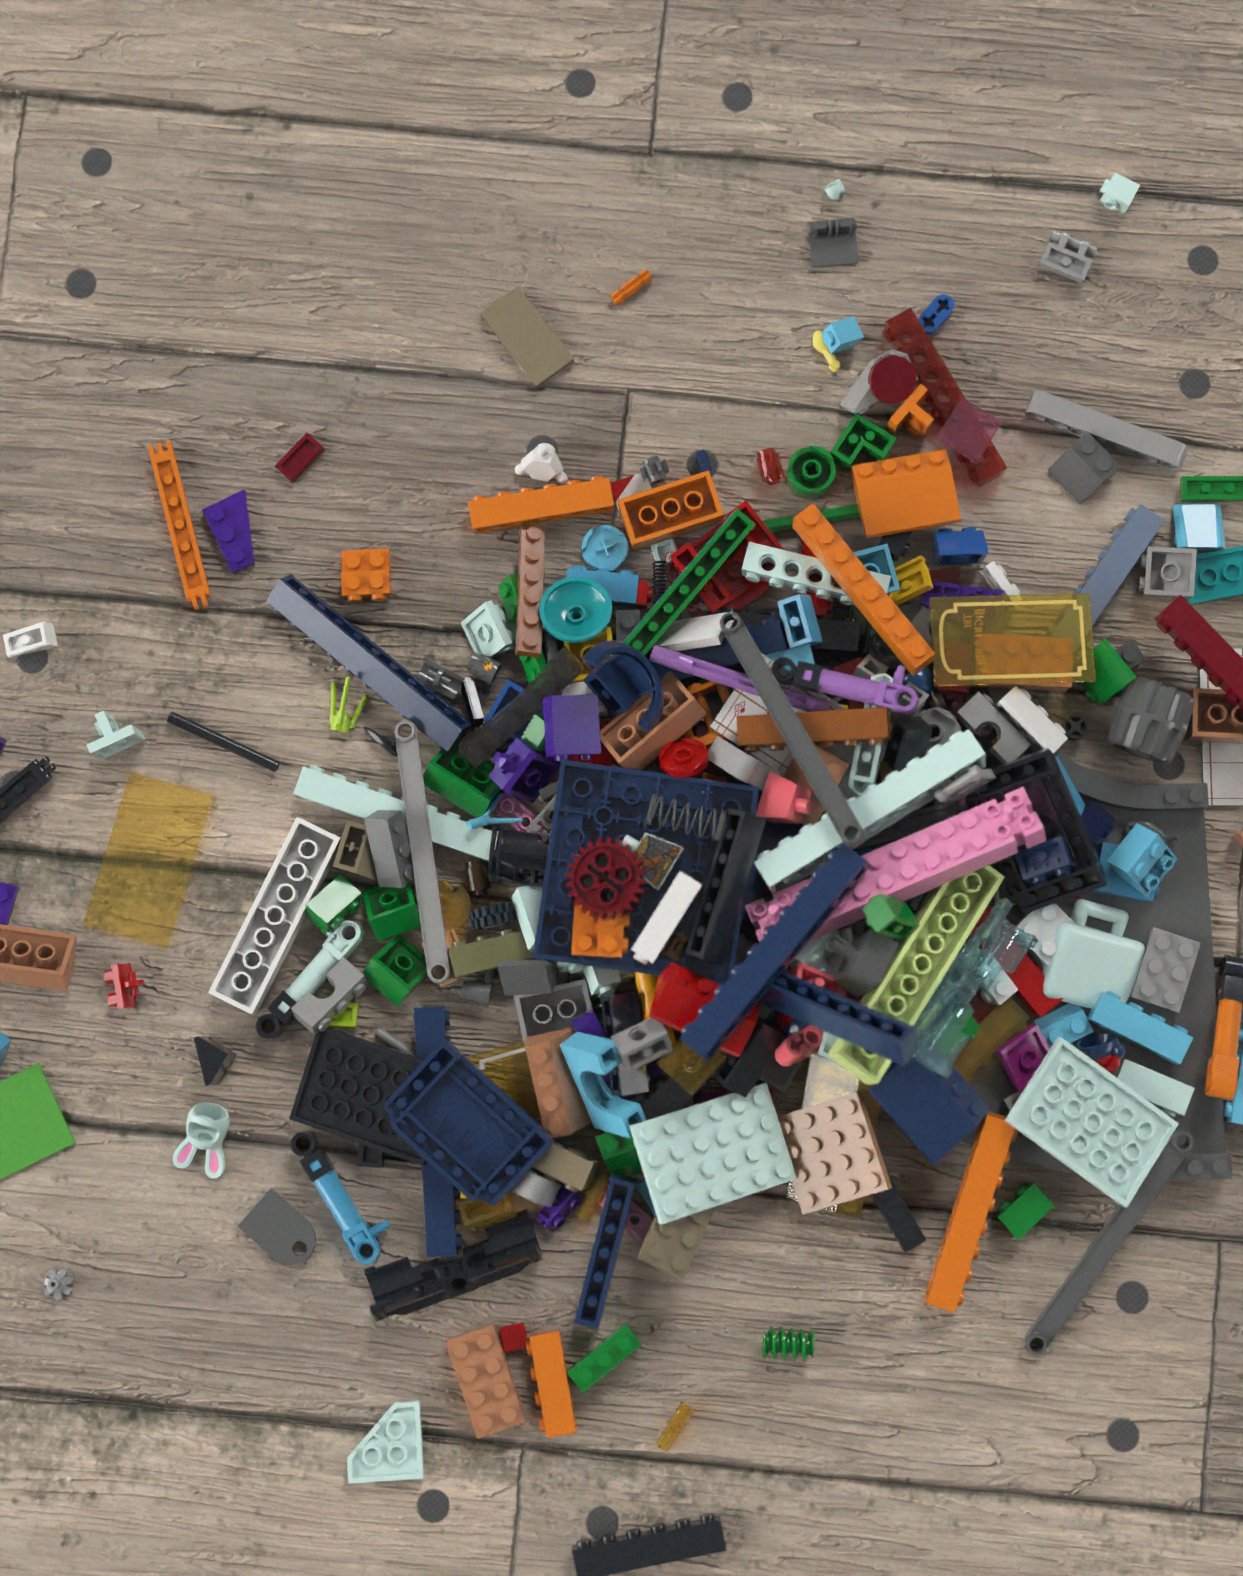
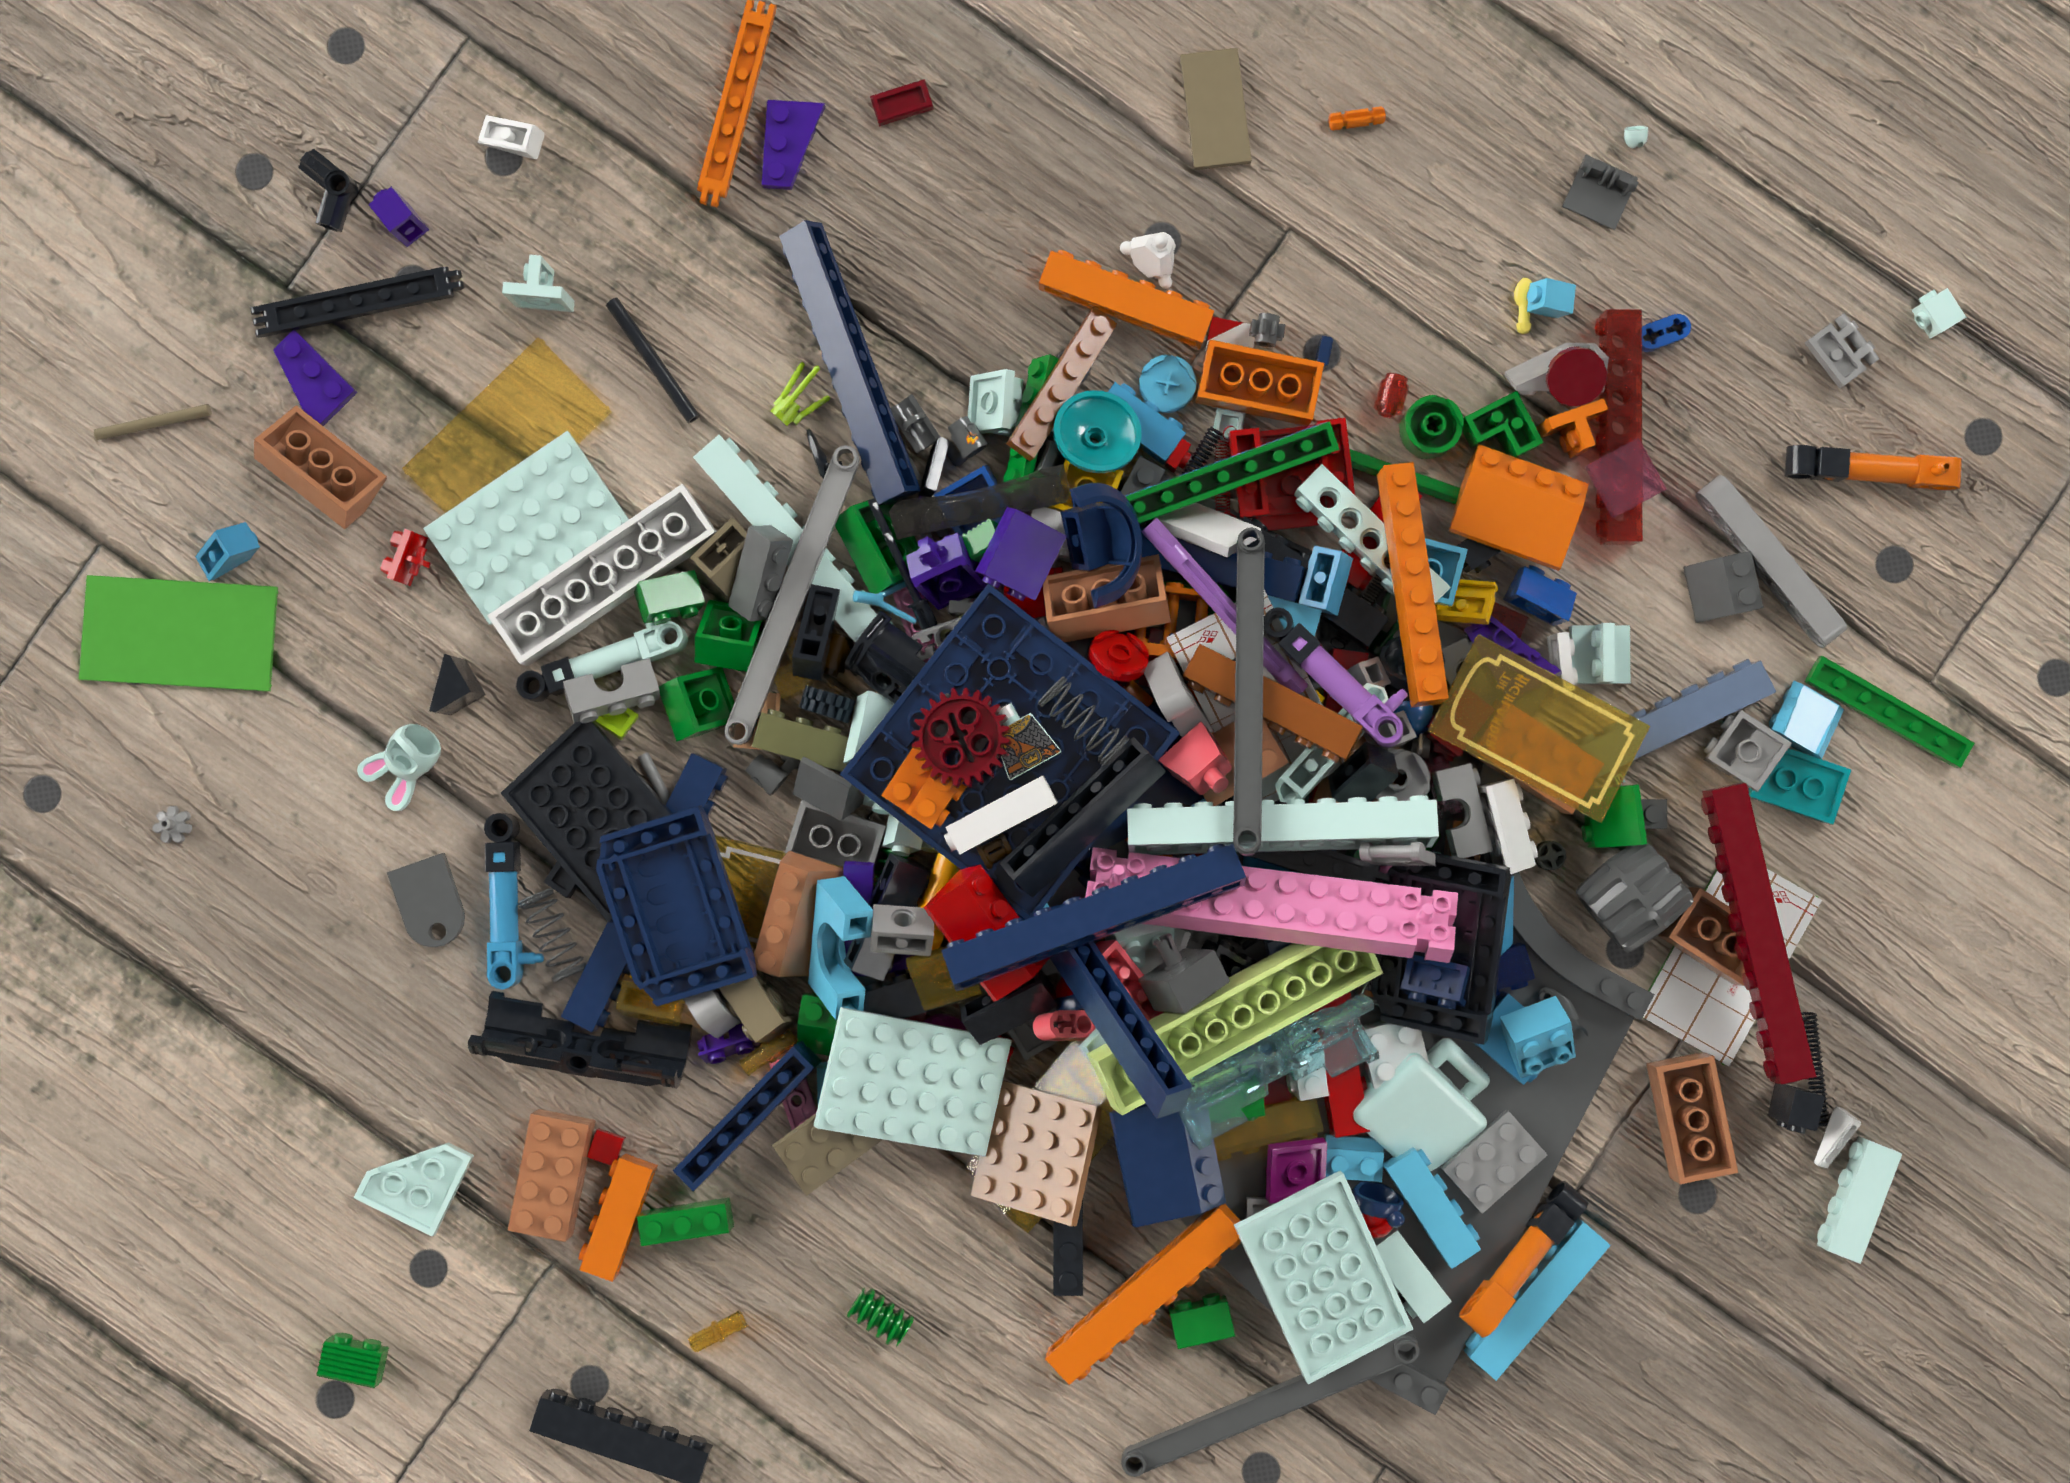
camera: 25 degrees right, 5 degrees up
orange plate [341,548,392,603] -> none
green brick [862,893,920,941] -> none
none -> light aqua plate [423,431,629,625]
none -> dark grey piece [518,888,587,983]
none -> black slope [792,584,840,681]
none -> black piece [868,498,938,635]
none -> light aqua bracket [1569,623,1631,684]
none -> orange piece [1784,445,1962,490]

